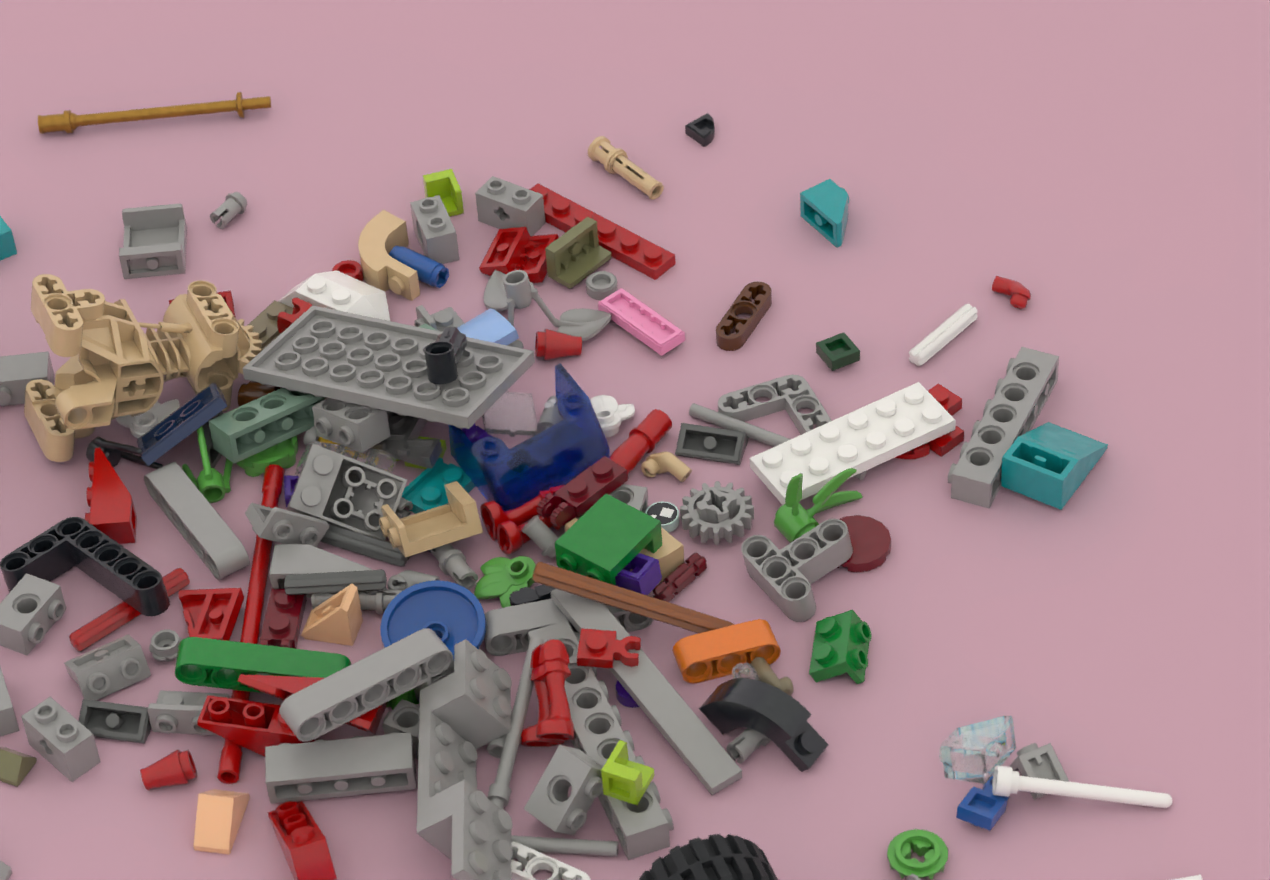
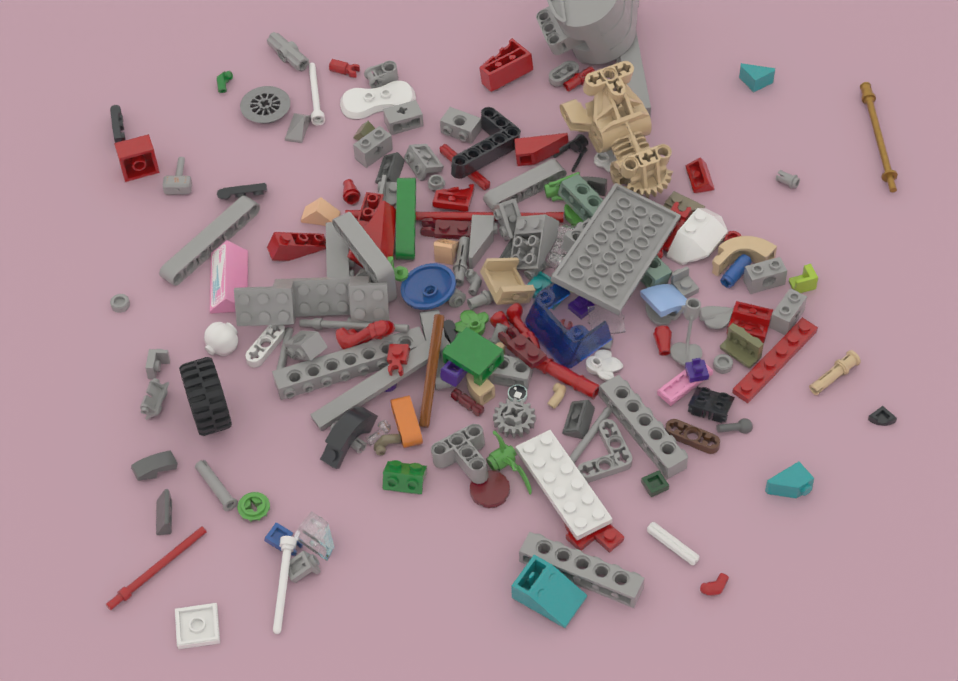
camera: 90 degrees right, 10 degrees up
light grey panel [119,204,187,279] -> none
dark blue tile [137,383,228,466] -> none
dark grey axle [284,569,387,595] -> none
black piece [424,327,467,384] -> none
lime panel [601,740,655,805] -> none
none -> light grey brick [599,375,688,479]
none -> dark purple tile [685,358,709,383]
none -> black hinge [688,386,735,423]
none -> dark grey bar [716,418,753,434]

